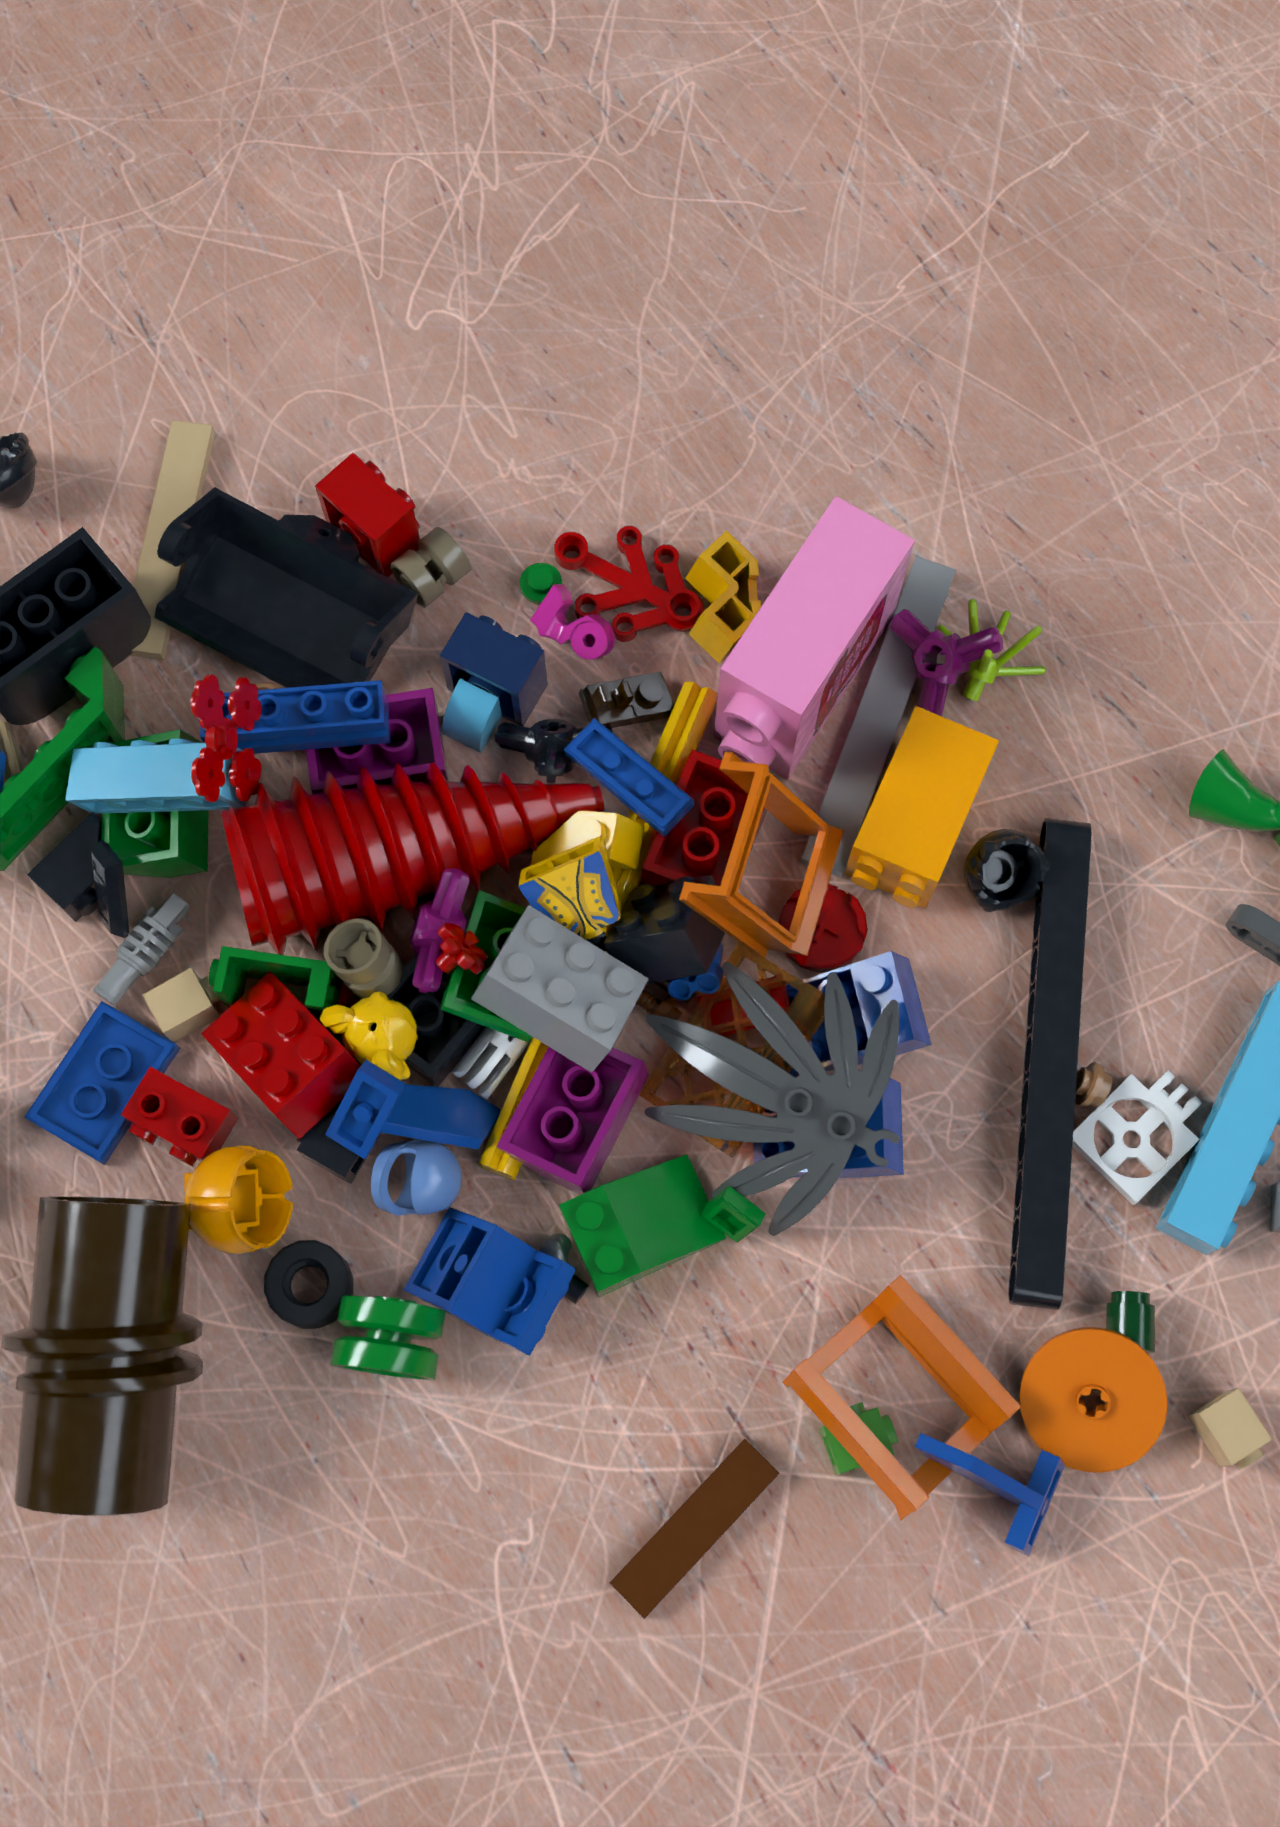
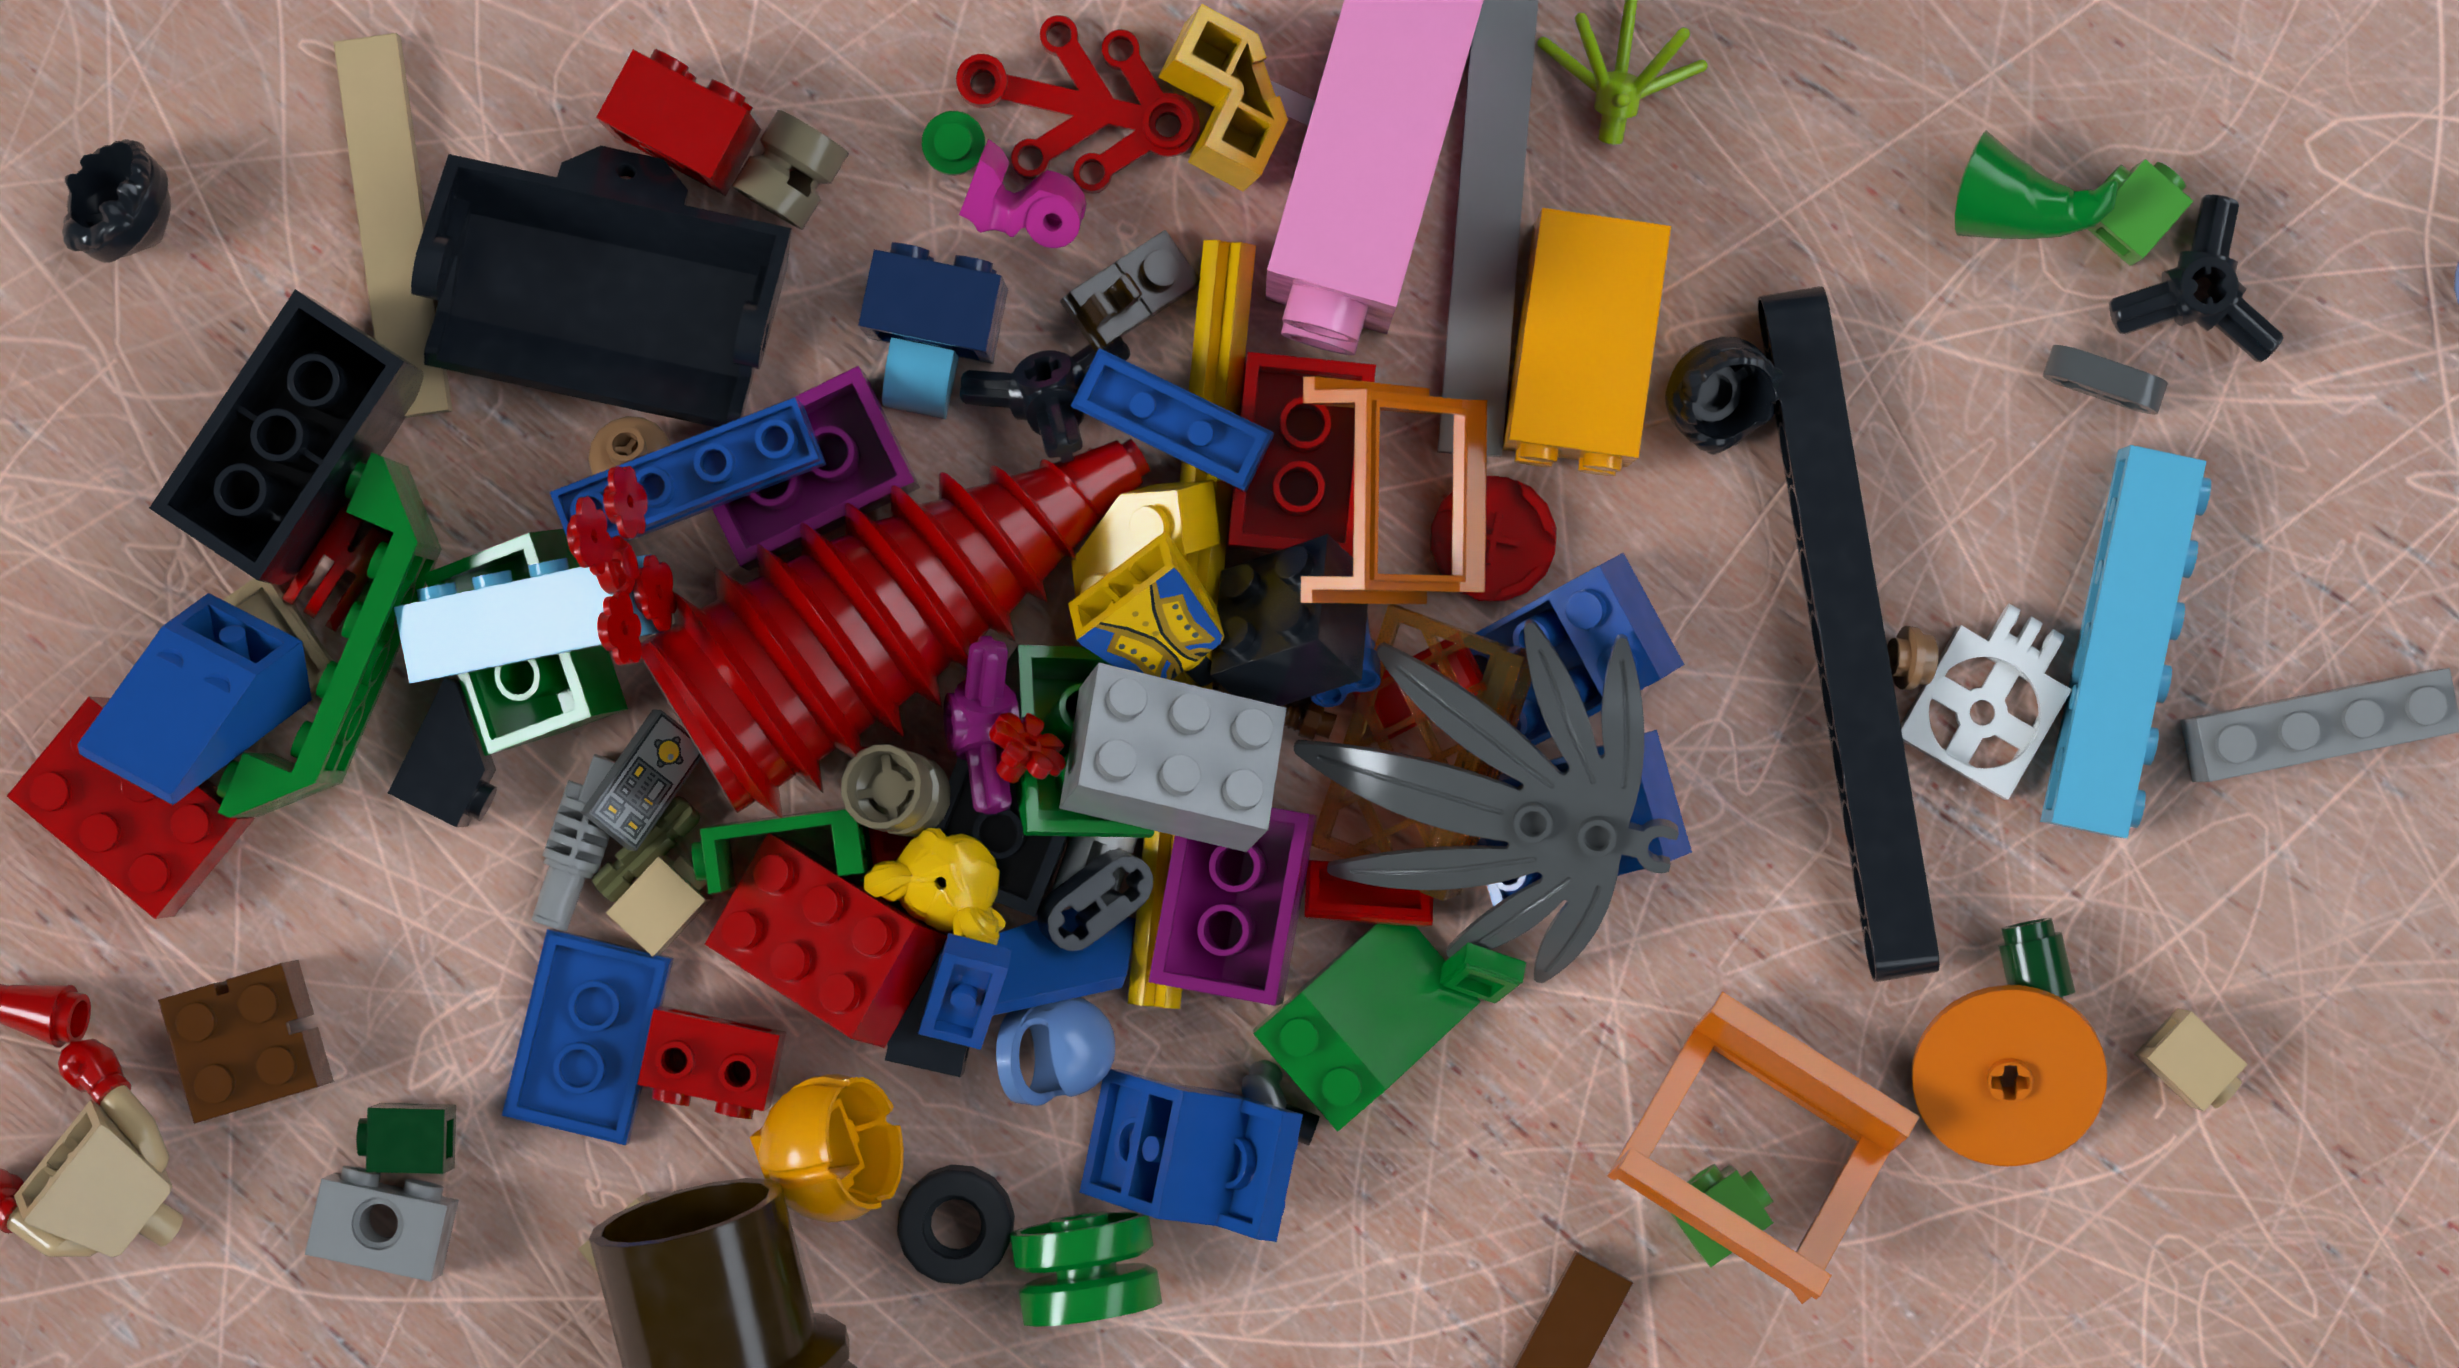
camera: 10 degrees left, 15 degrees up
black tile [91,840,129,938] -> none
magenta bush [890,609,1003,716] -> none
blue piece [915,1433,1065,1556] -> none
none -> red arm [281,505,393,633]
none -> tile [580,709,702,851]
none -> olive axle [592,796,701,902]
none -> black beam [1037,849,1153,951]
none -> red tile [1304,860,1434,927]

